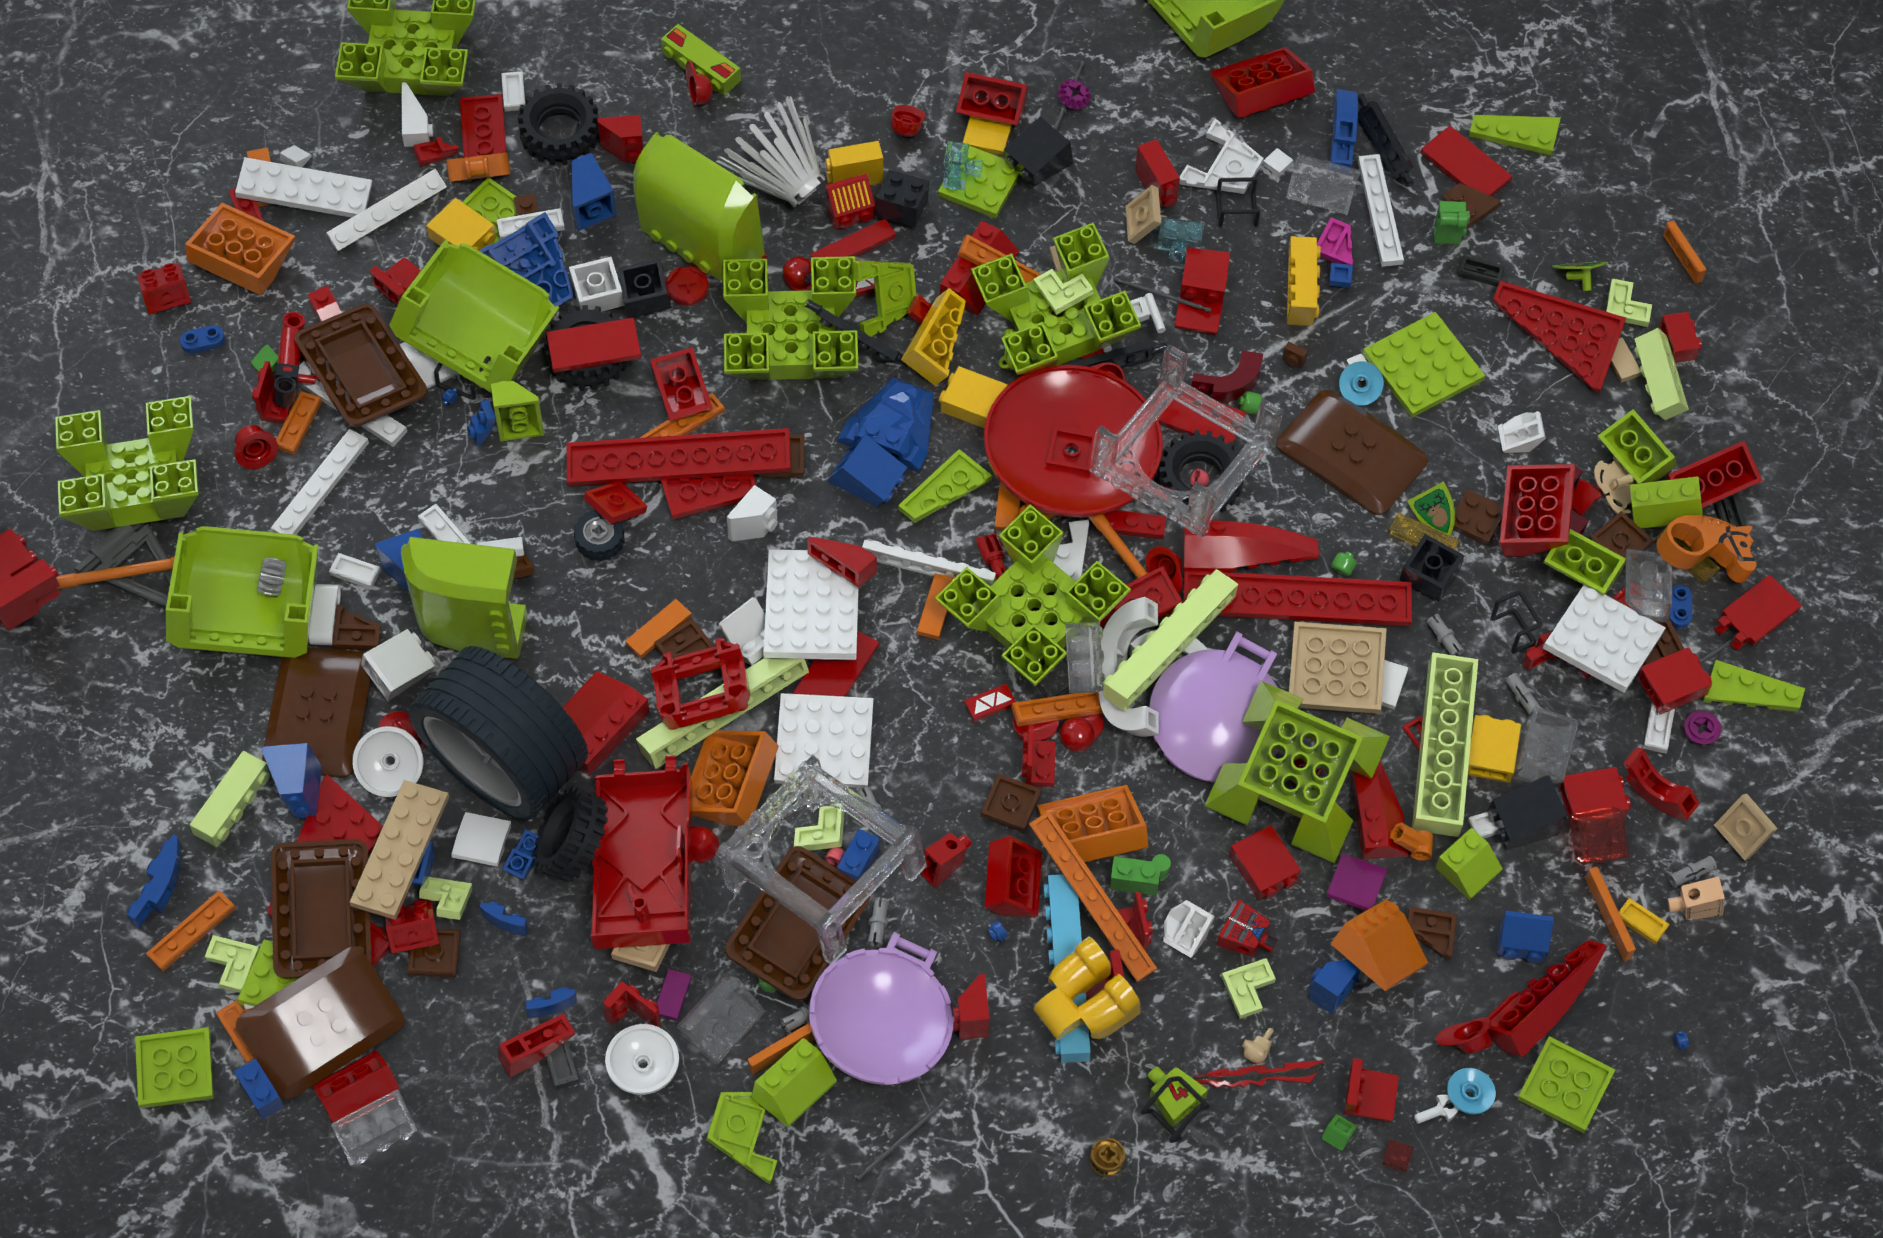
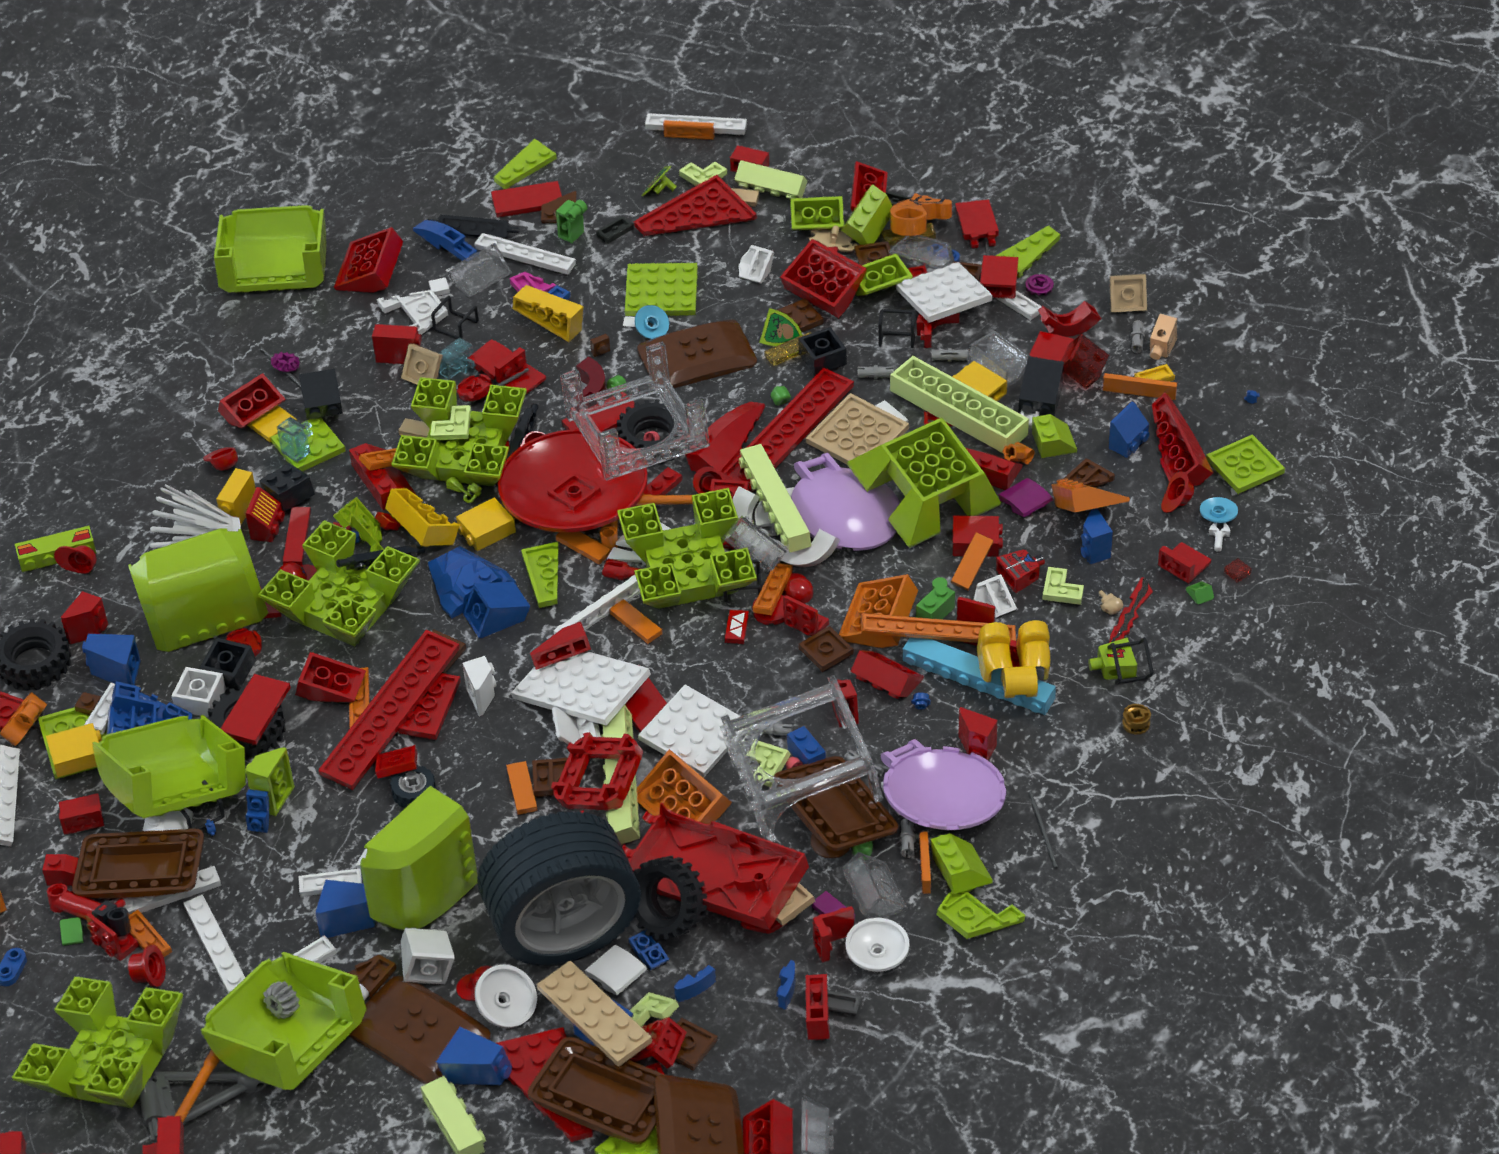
camera: 55 degrees left, 15 degrees down
none -> red tile [457,374,492,401]
none -> white plate [645,113,747,135]
none -> orange tile [951,533,993,591]

